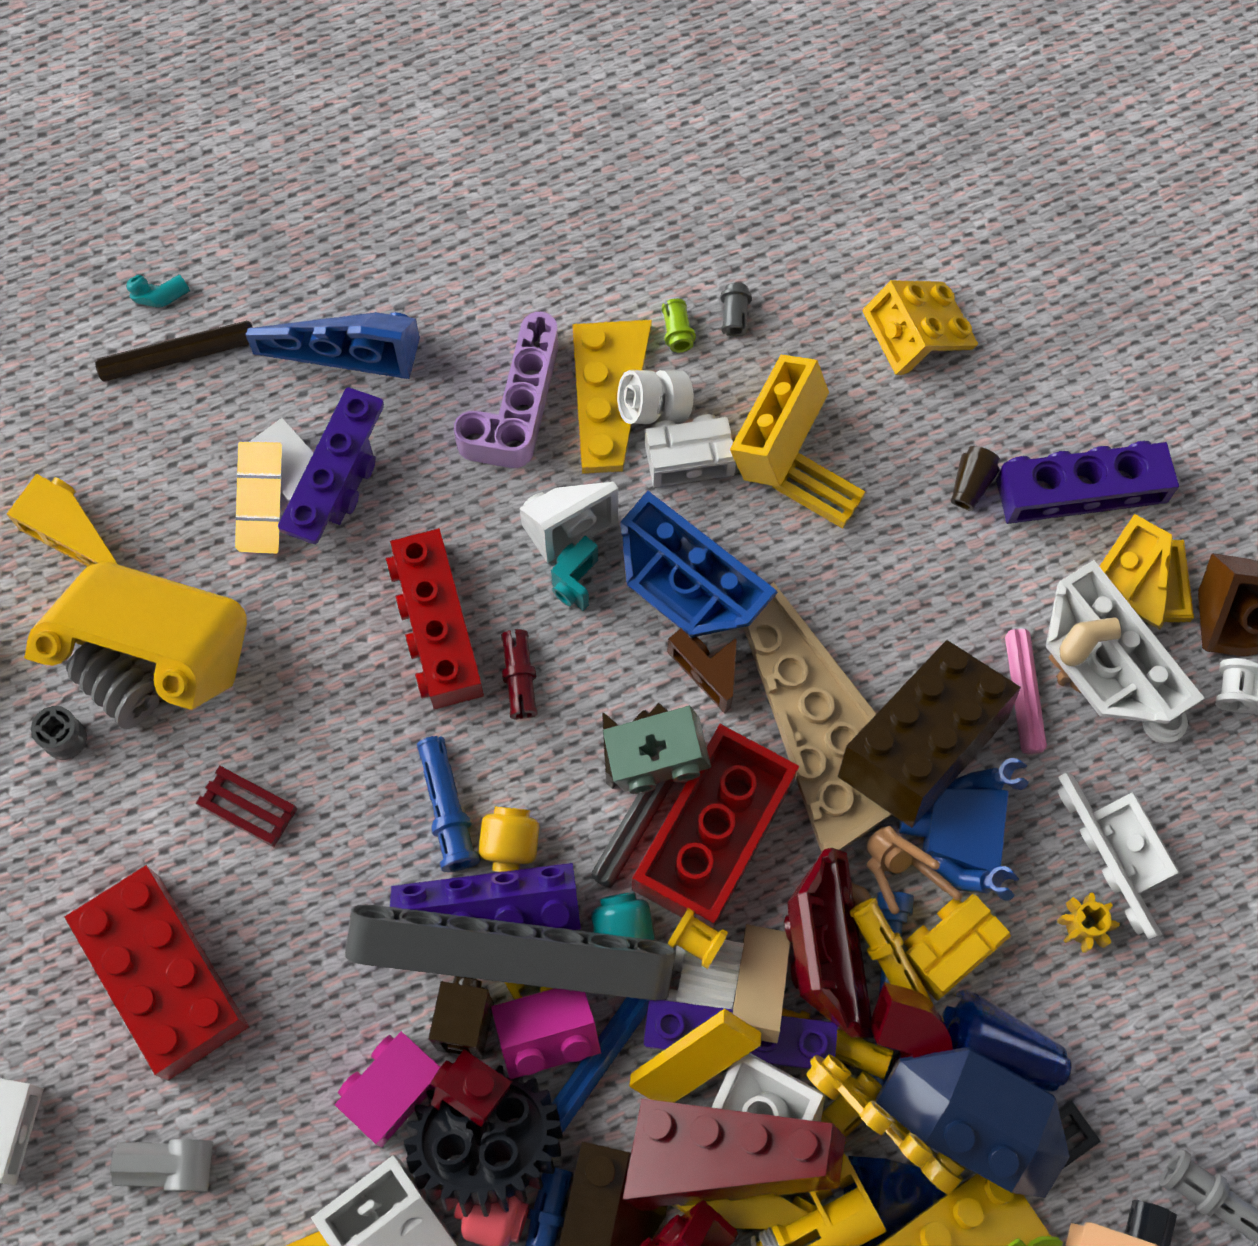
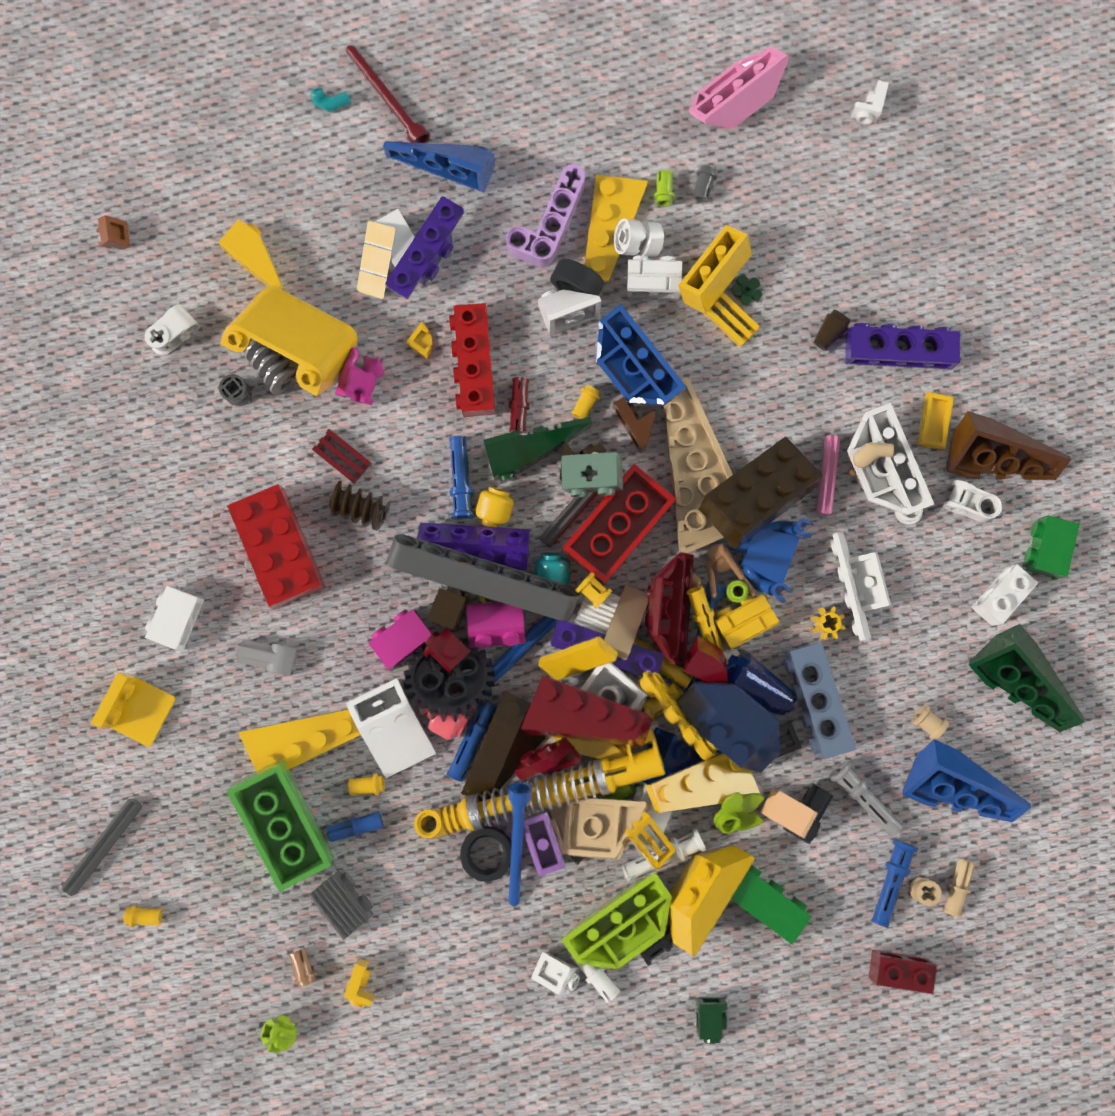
camera: 10 degrees right, 15 degrees up
dark brown axle [95,320,253,382] -> none
teal bracket [551,535,598,611] -> none
yellow bracket [862,280,978,375] -> none
yellow wing [1099,514,1173,629] -> none
none -> dark brown piece [329,480,391,531]
none -> dark pink animal [335,347,384,405]
none -> dark red piece [346,45,430,143]
none -> yellow tile [406,322,433,360]
none -> dark green wedge [483,417,592,483]
none -> black tyre [550,259,604,296]
none -> yellow pin [571,385,600,419]
none -> bright pink wedge [689,46,789,129]
none -> lime pin [726,581,749,603]
none -> dark green plant [732,275,762,305]
none -> sand blue brick [783,642,856,759]
none -> white bracket [851,80,889,124]

